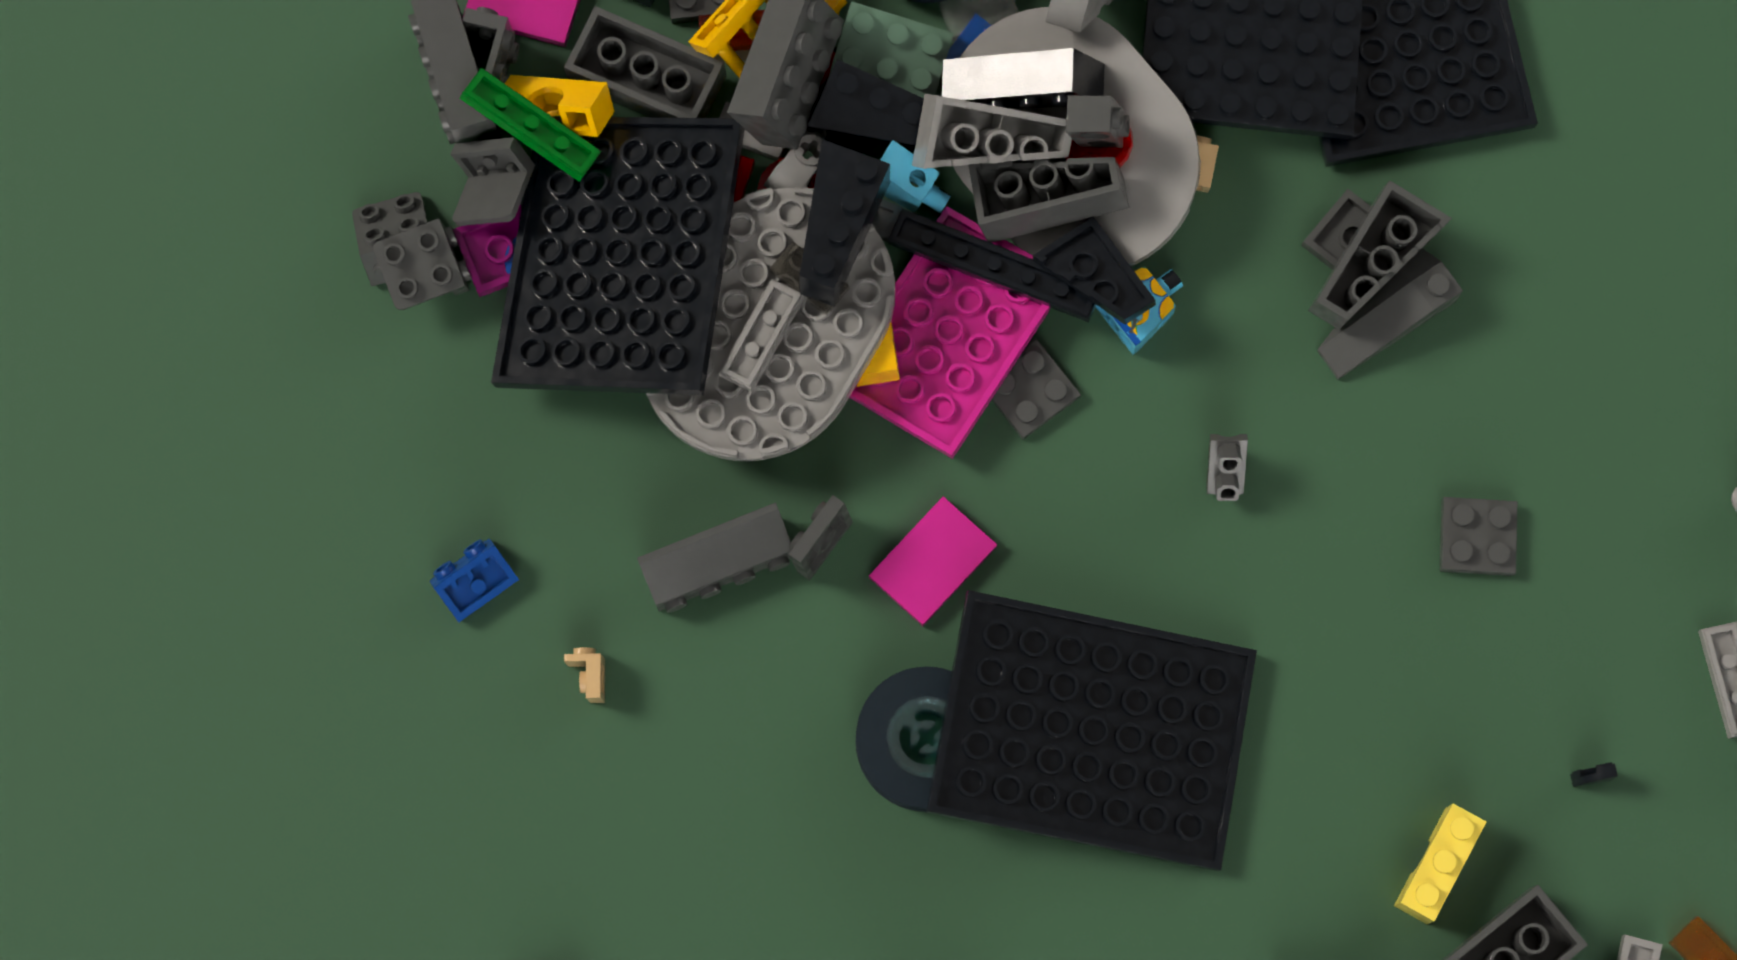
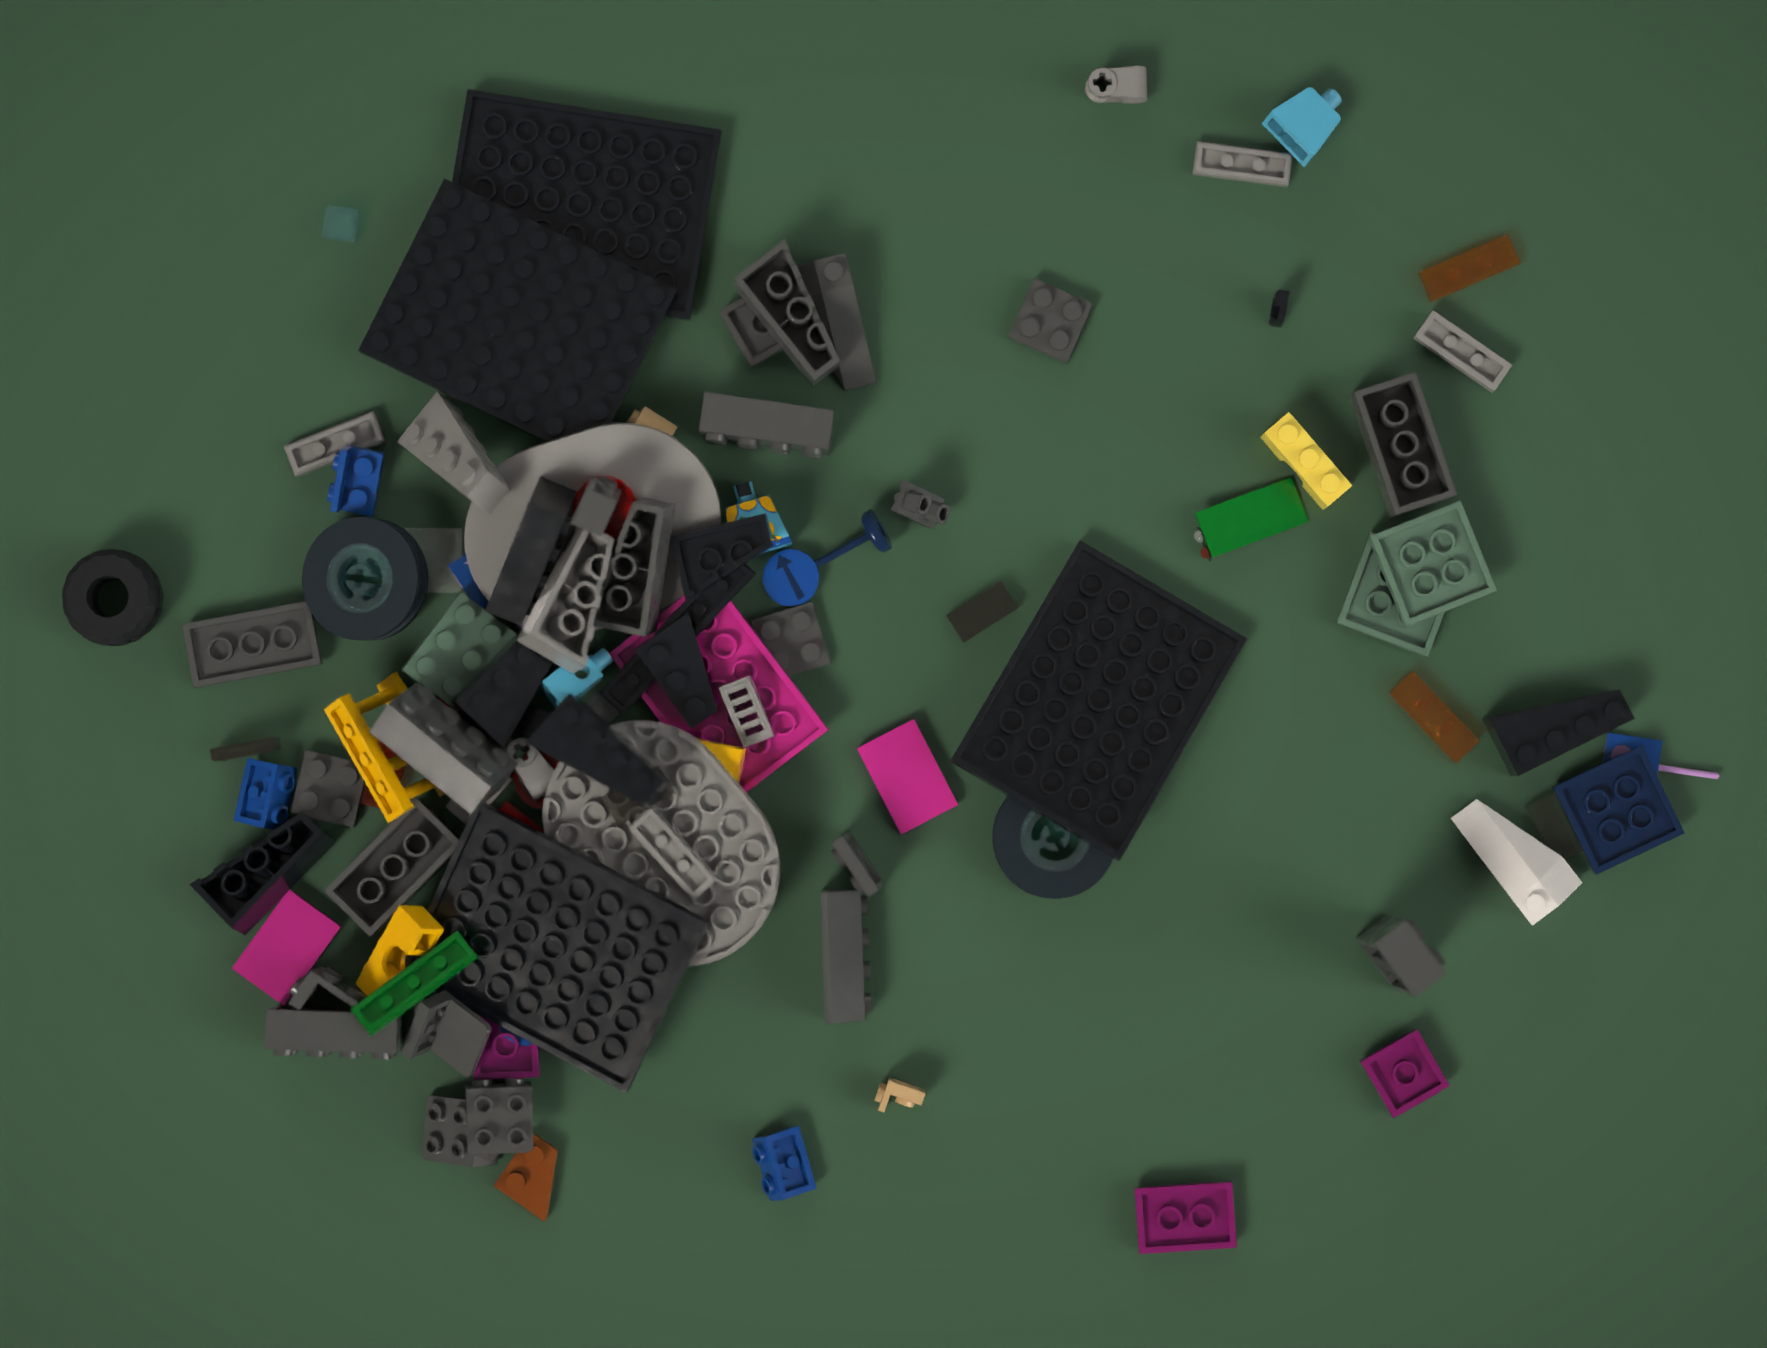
camera: 70 degrees left, 10 degrees up
none -> dark orange wing [493,1132,558,1221]
none -> black wing [635,611,718,729]
none -> dark grey brick [699,392,835,460]
none -> light grey slope [719,676,775,748]
none -> piece [763,509,892,607]
none -> clear smoke tile [946,581,1018,643]
none -> green piece [1194,477,1309,561]

